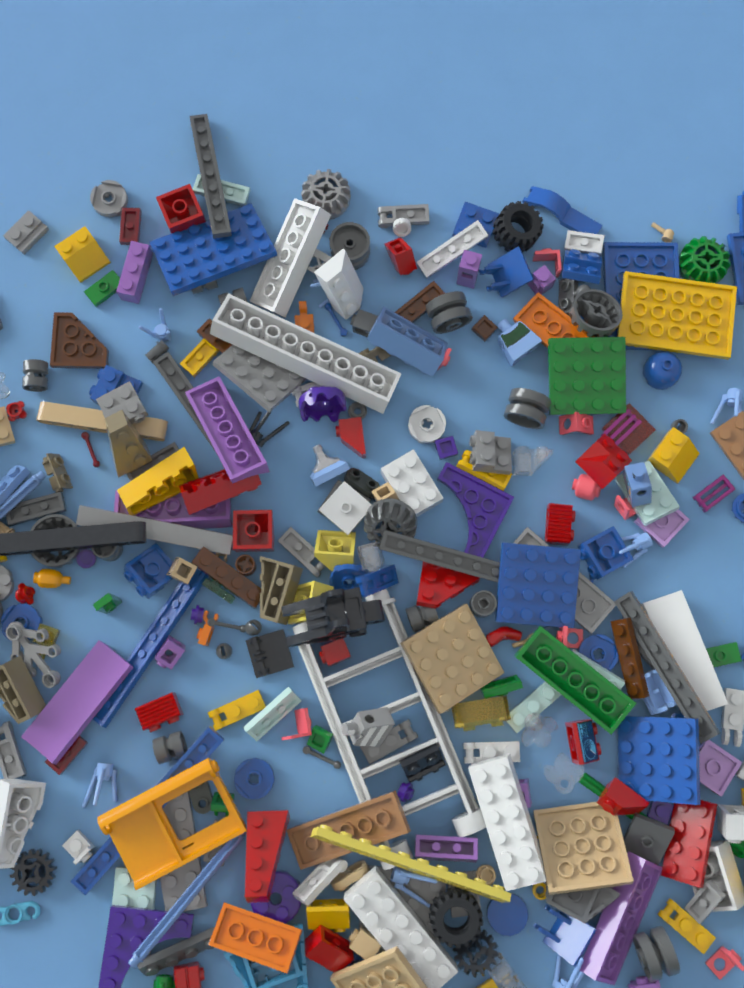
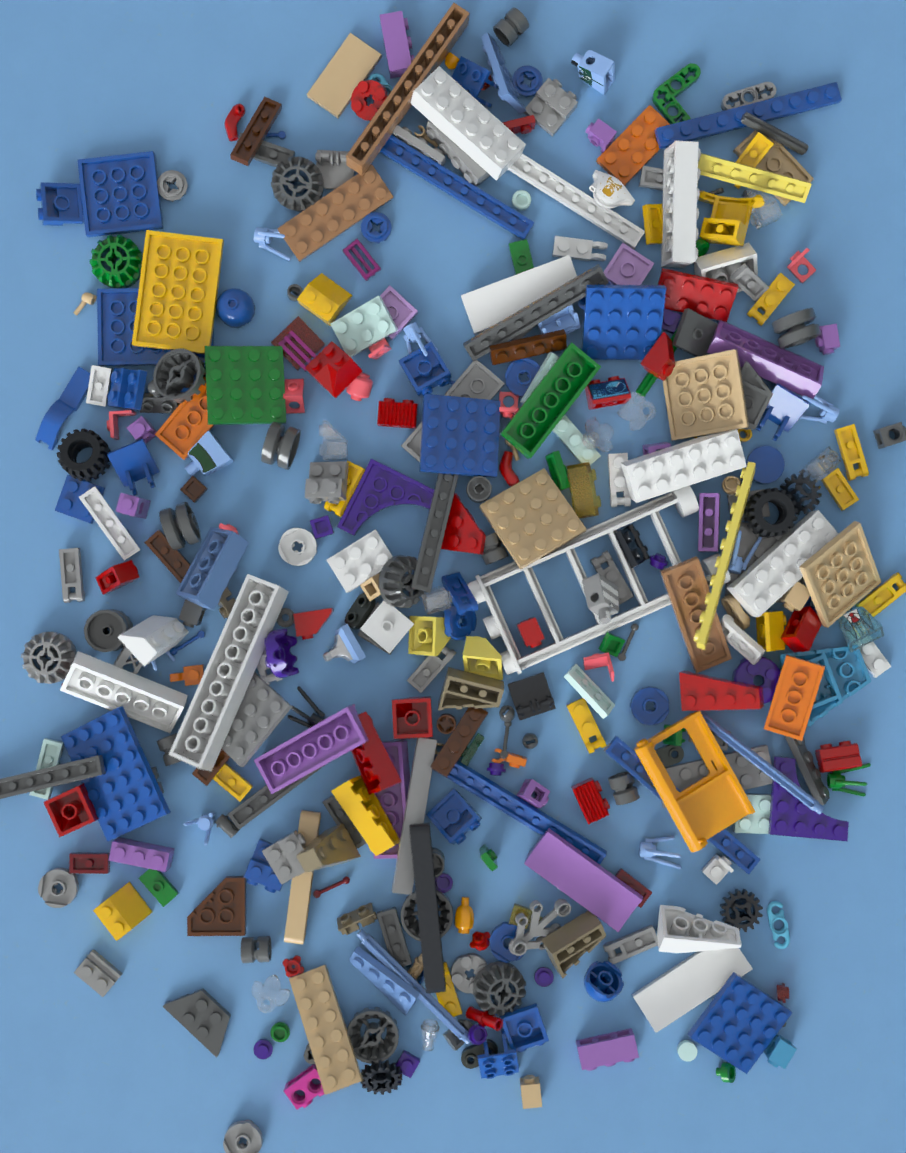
camera: 90 degrees left, 10 degrees up
tan brick [166,557,197,584] -> none
black piece [281,587,385,648] -> none
white tile [393,218,411,237] -> none
medium blue torso [622,462,652,507] -> none

